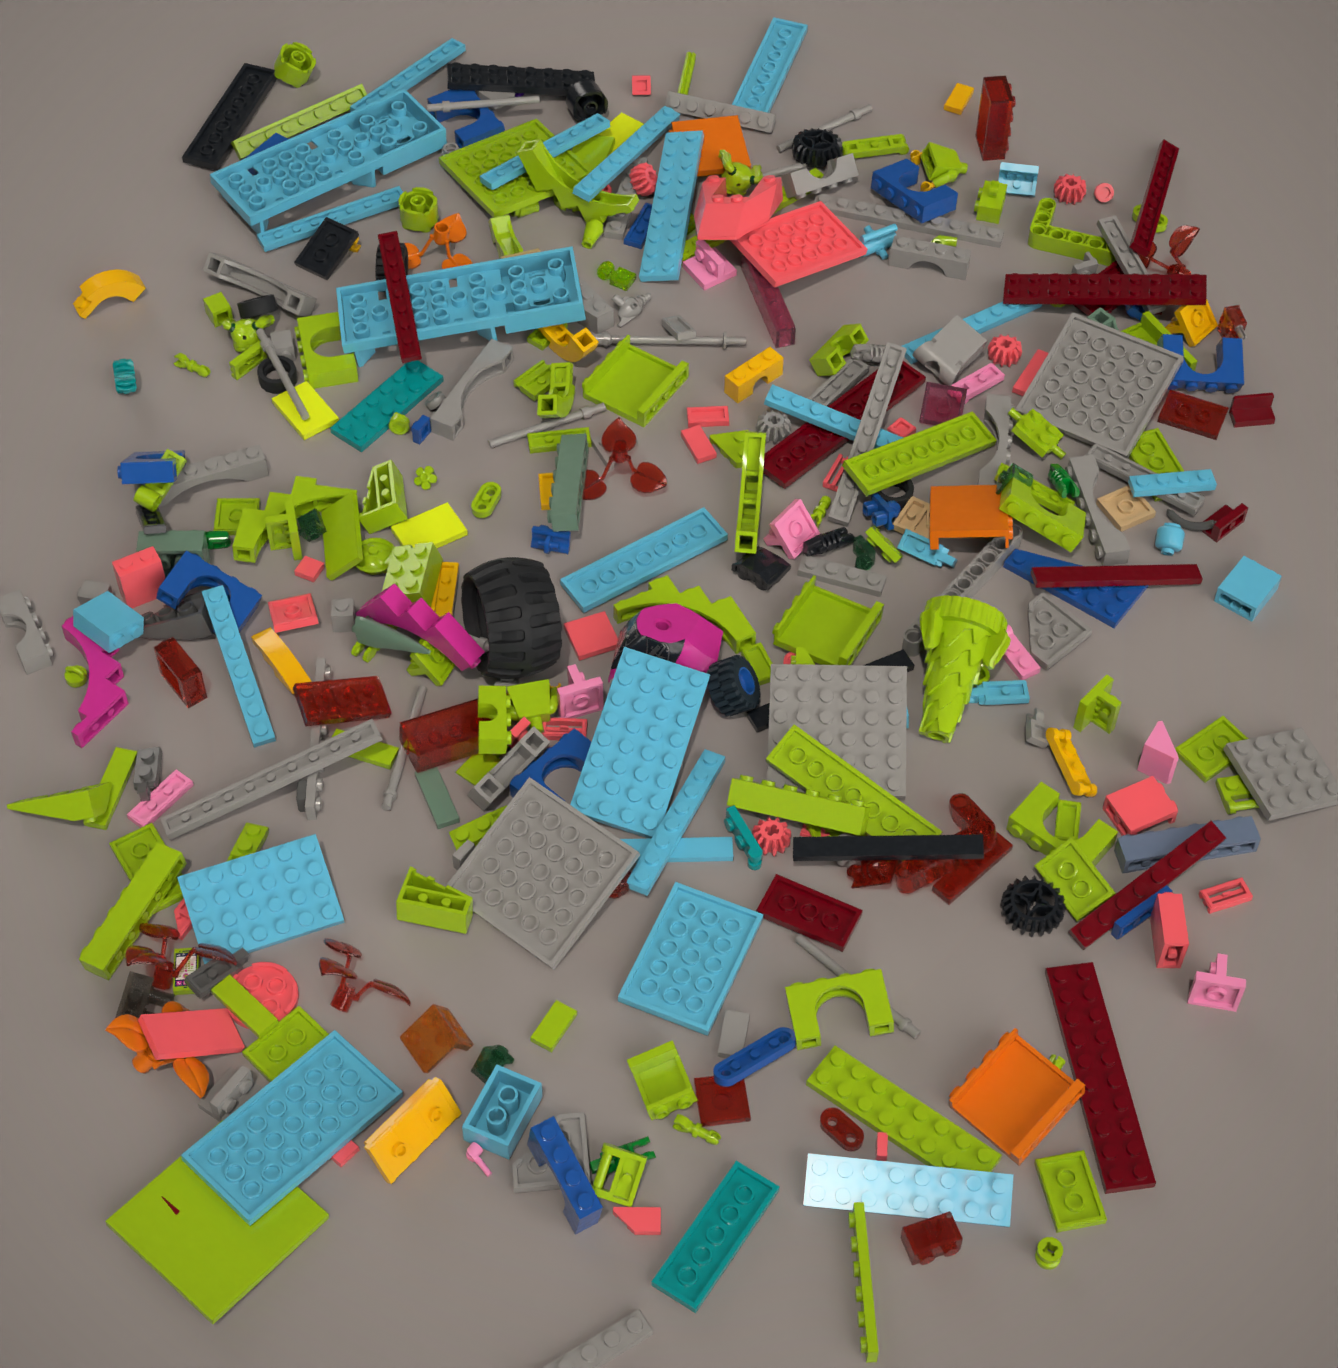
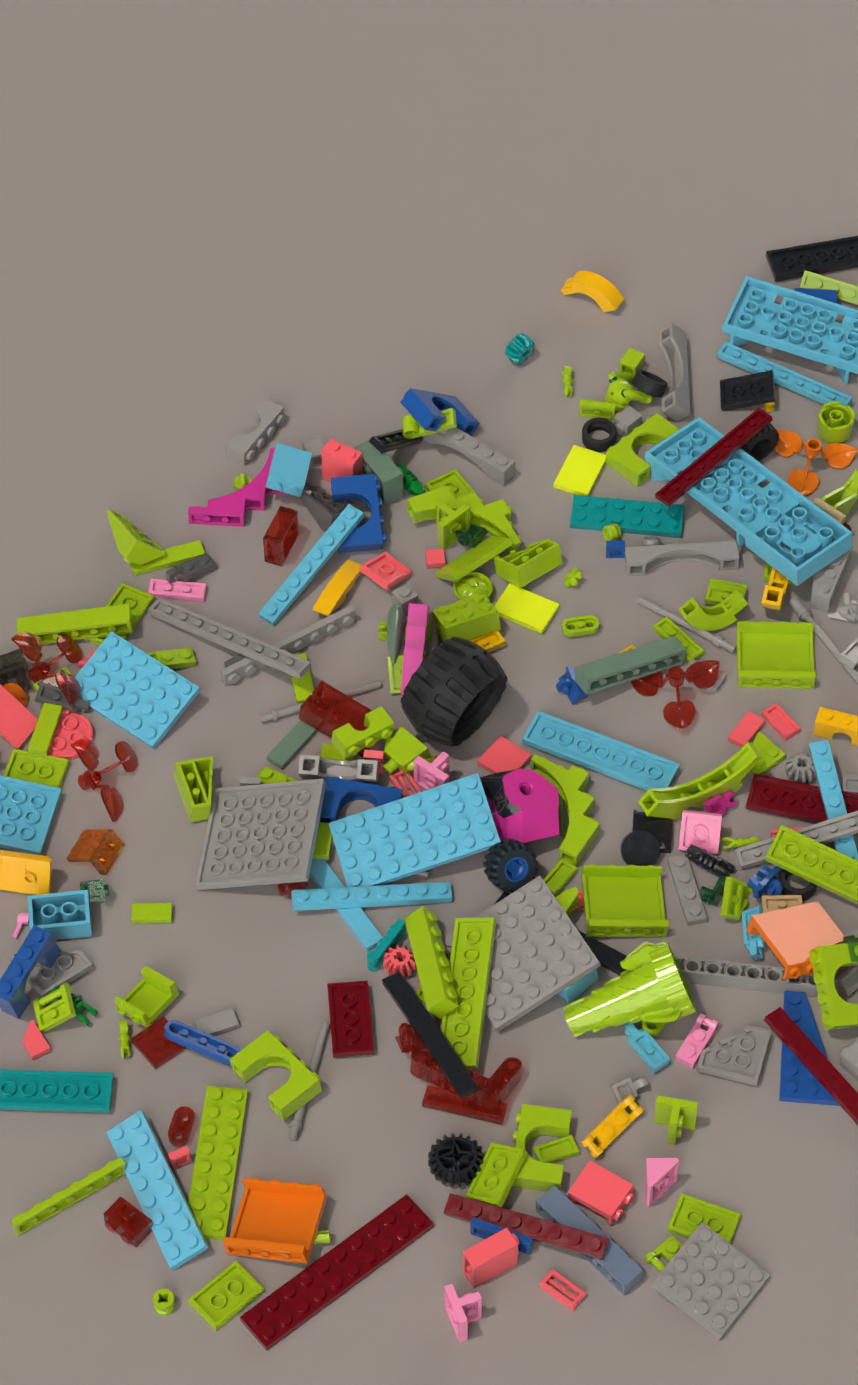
camera: 60 degrees right, 0 degrees up
light grey bar [256,328,309,420] -> none
clear red plate [293,676,392,727] -> none
medium azure plate [618,882,763,1036] -> none
none -> black tile [620,830,660,866]
none -> dark pink plate [703,790,737,815]

